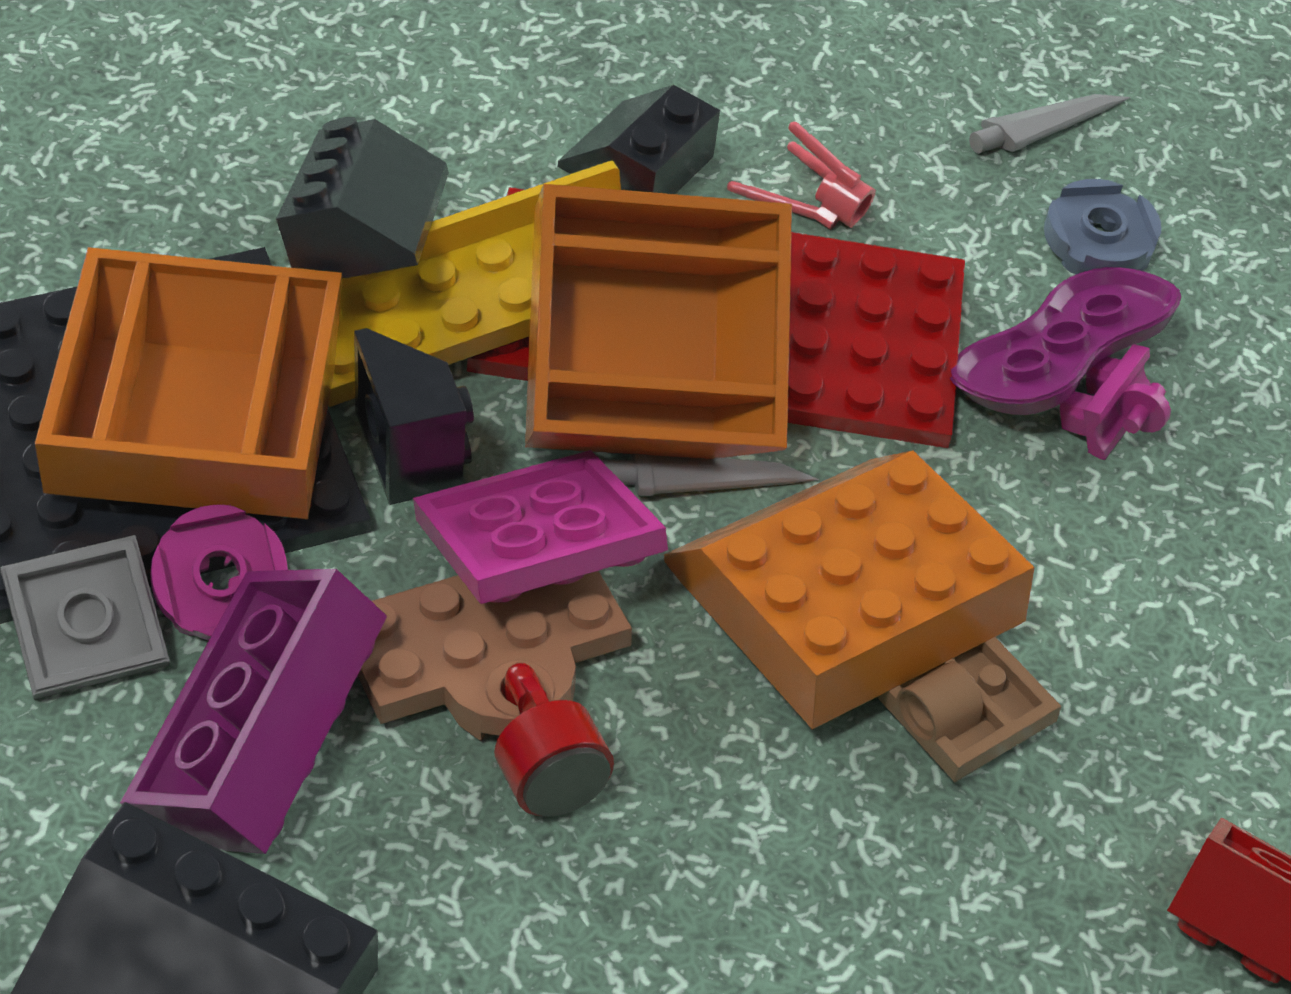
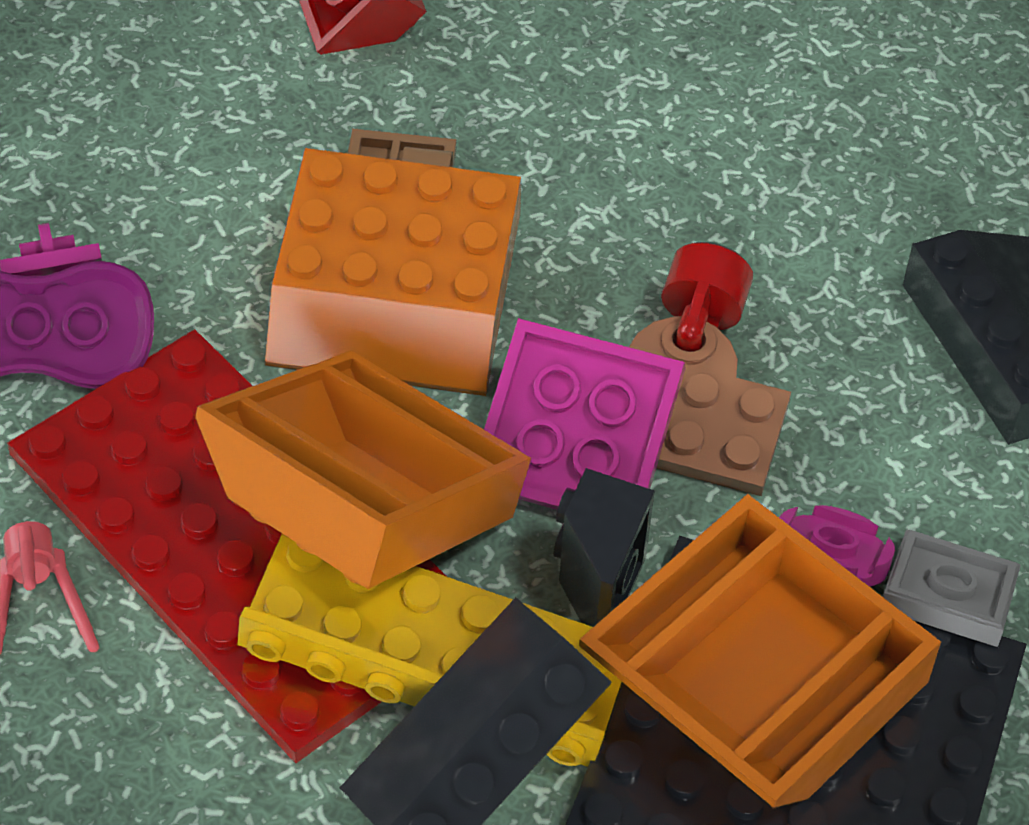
camera: 135 degrees left, 0 degrees up
magenta slope [120,568,387,854] -> none
black slope [557,85,720,194] -> none

